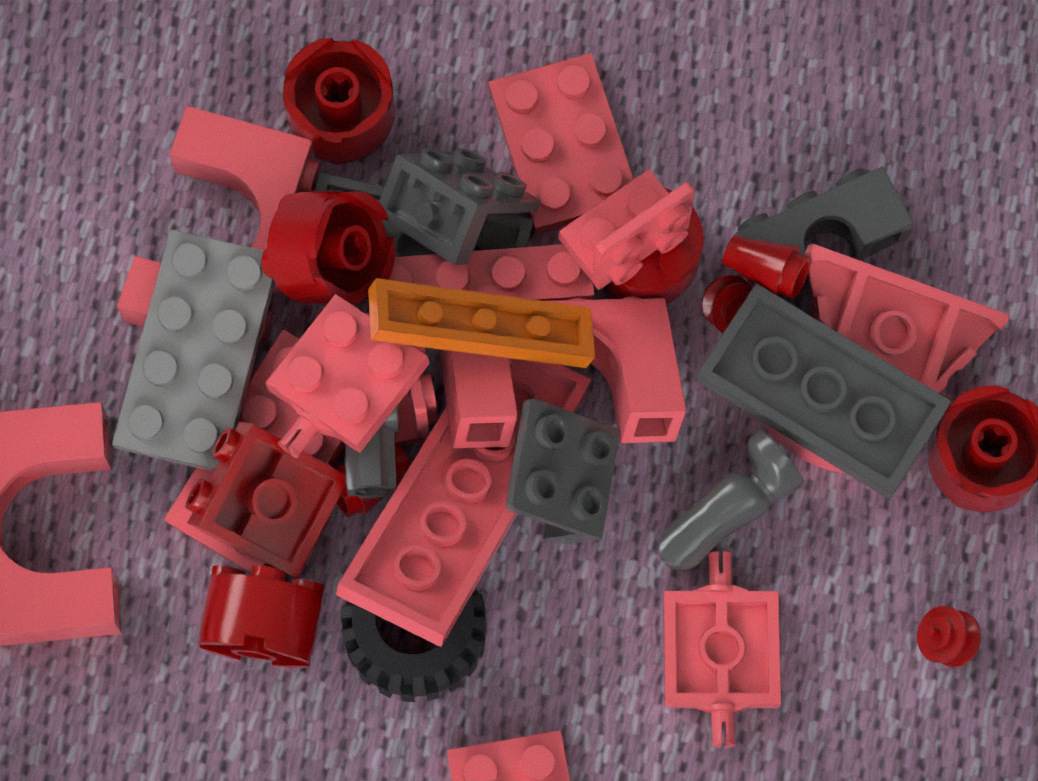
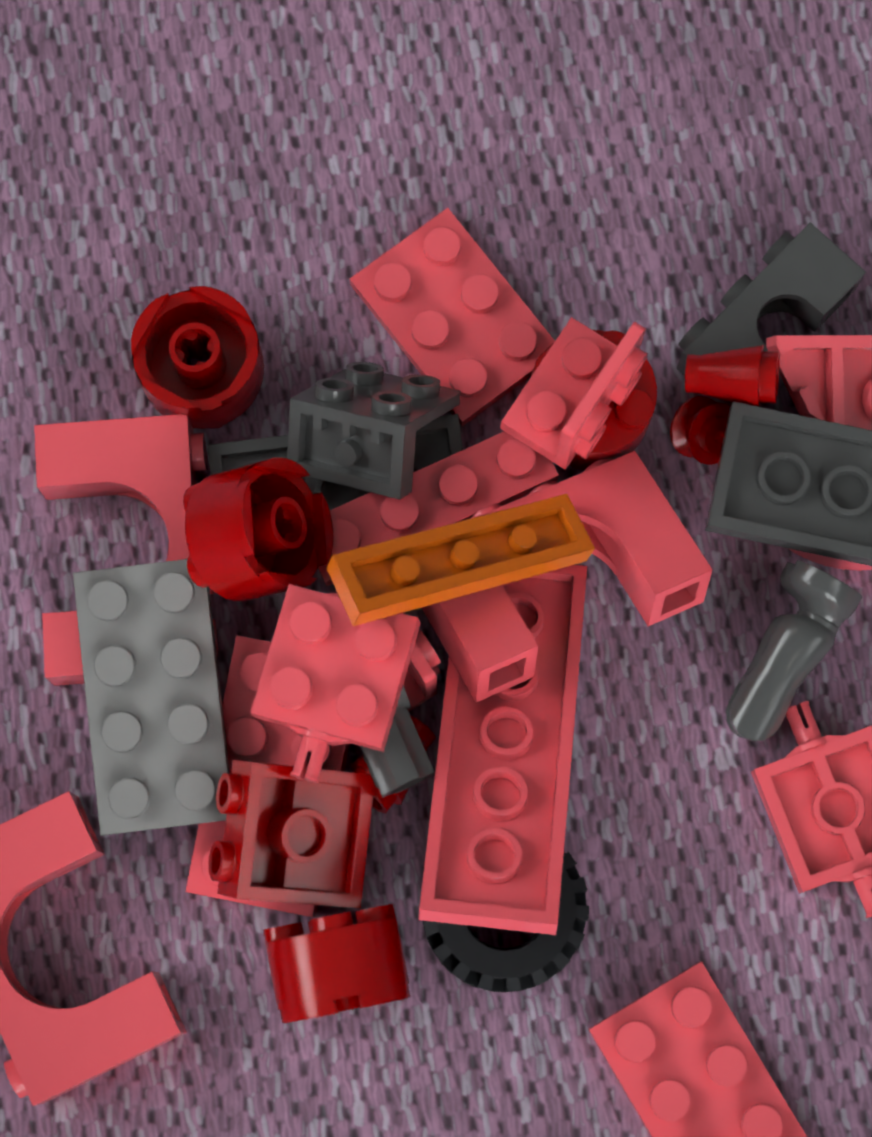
camera: 20 degrees left, 5 degrees up
dark grey bracket [506,398,620,544] -> none

